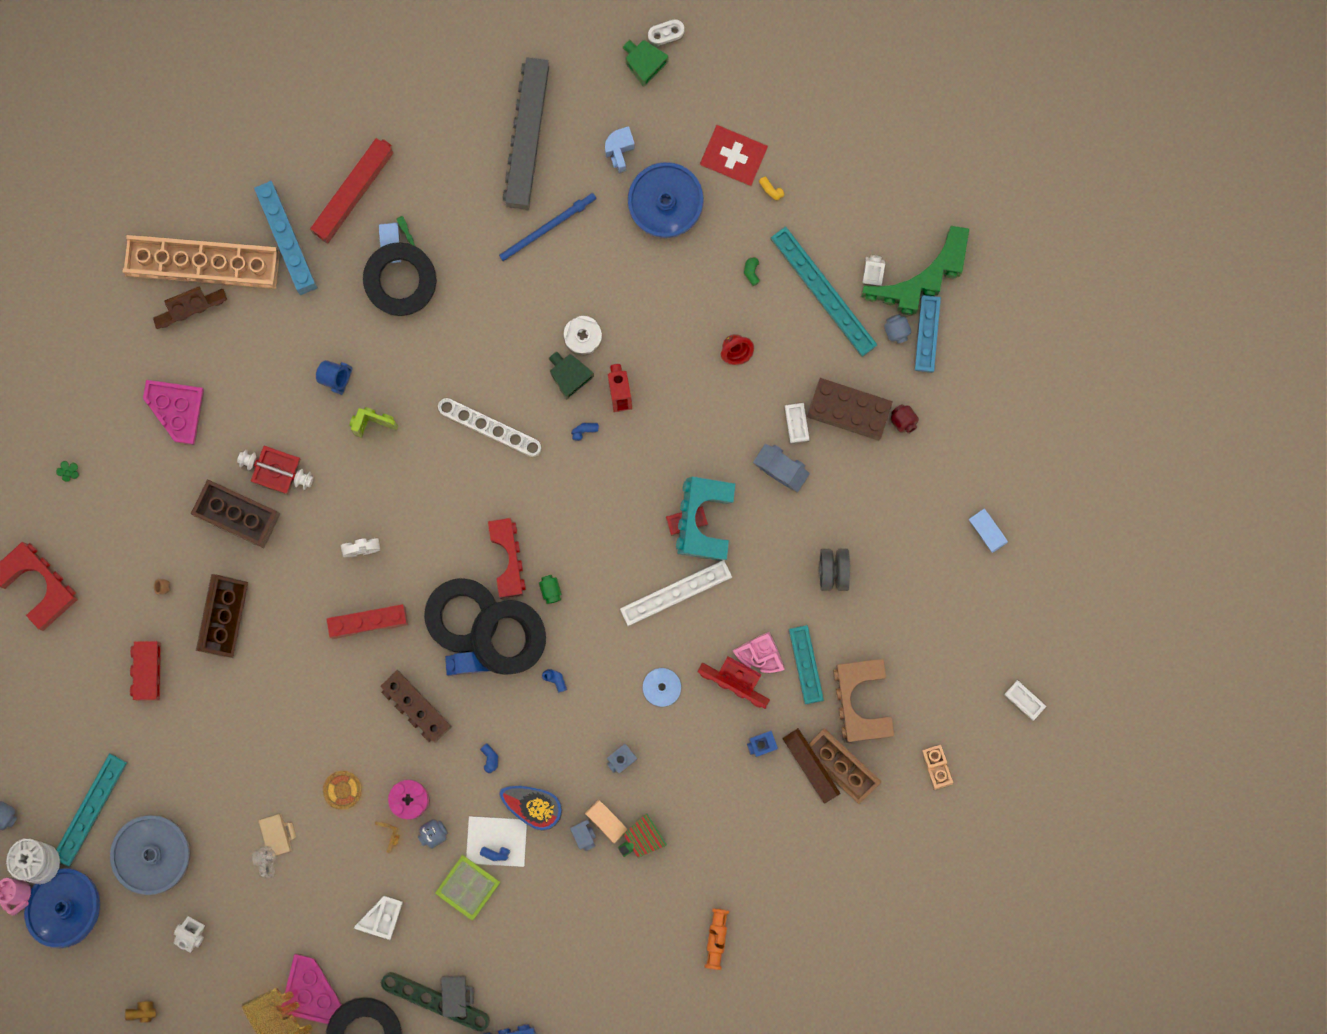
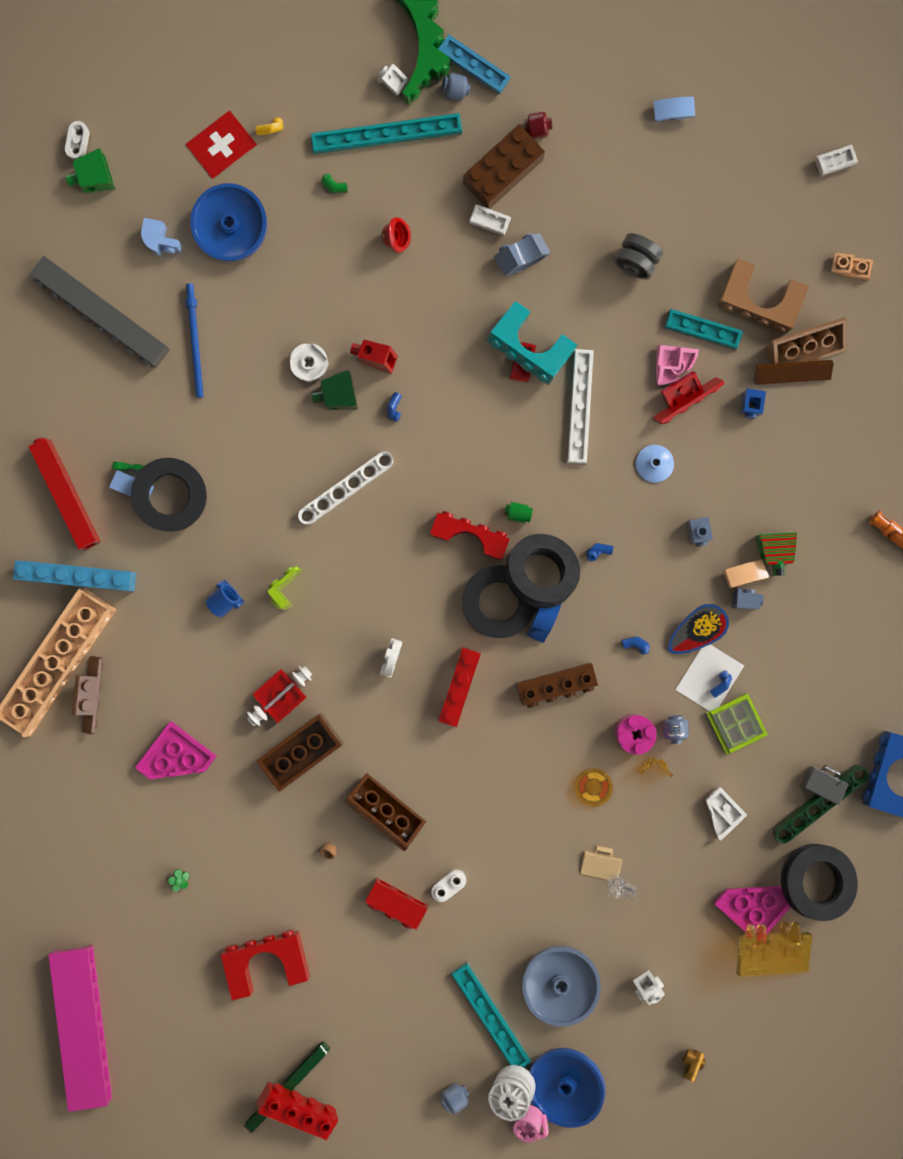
camera: 60 degrees left, 5 degrees up
none -> white plate [432,869,466,902]

